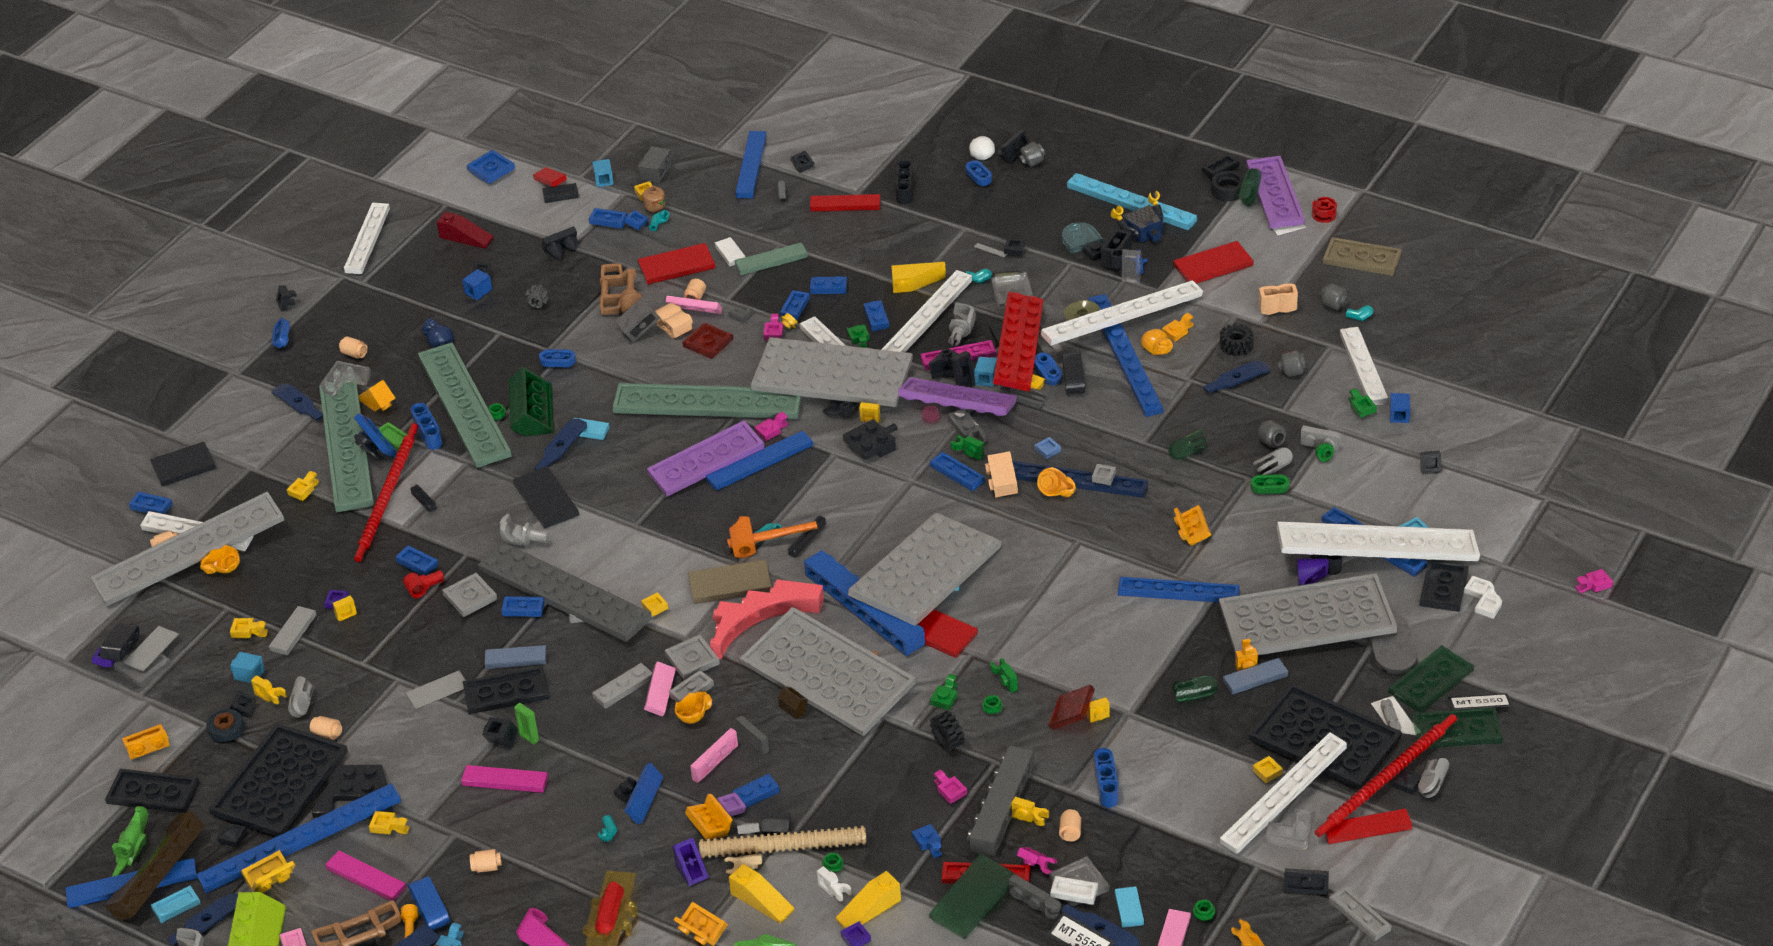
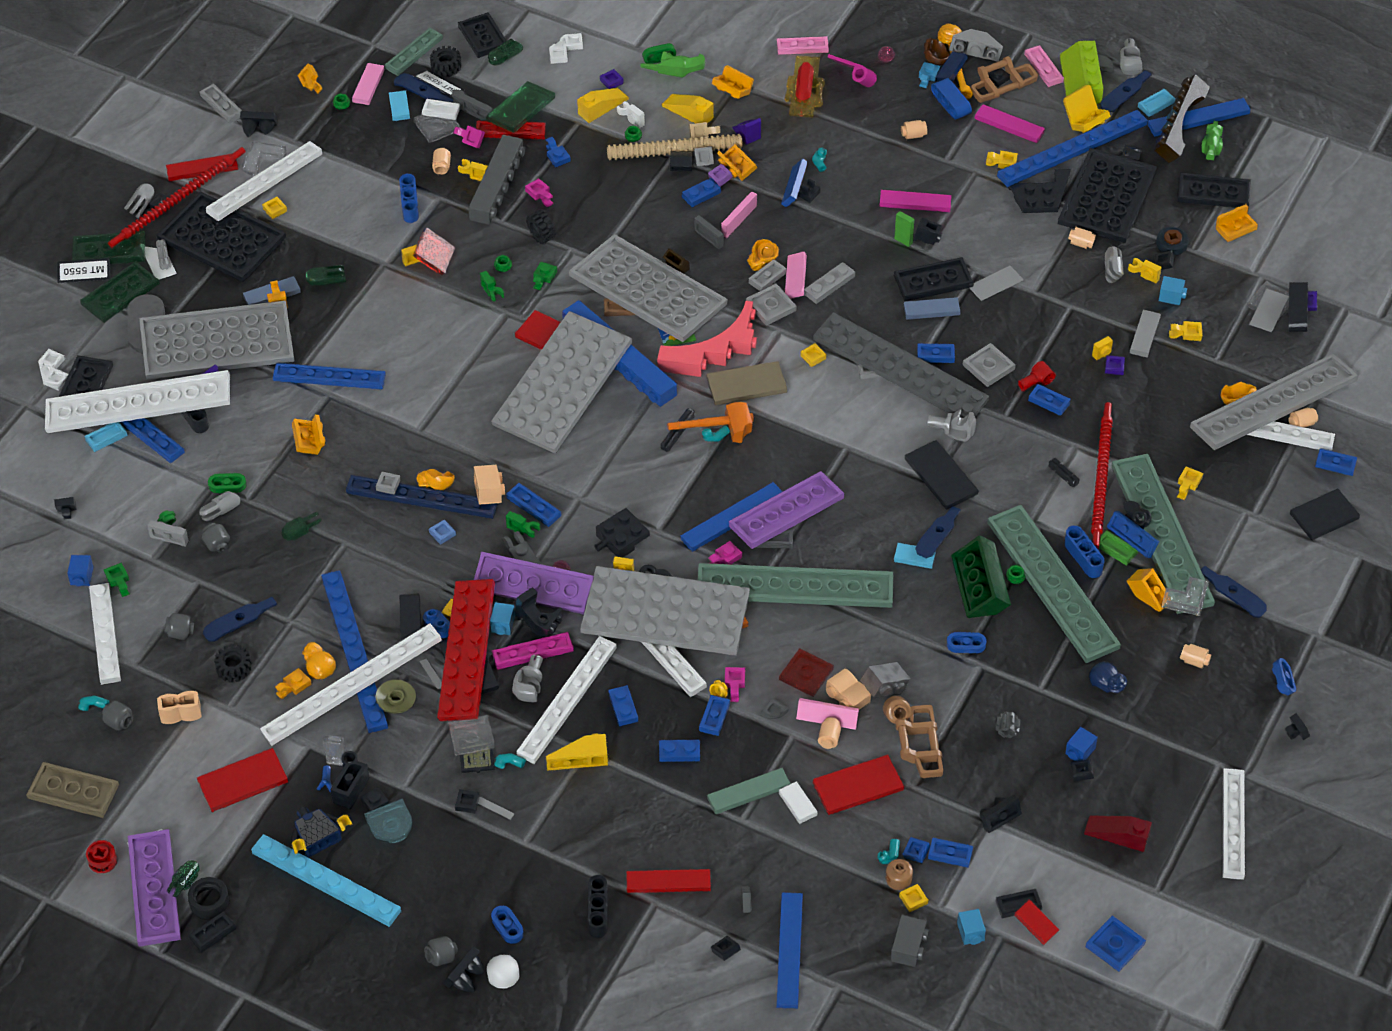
camera: 175 degrees right, 10 degrees up
green plate [847,325,870,348] -> none

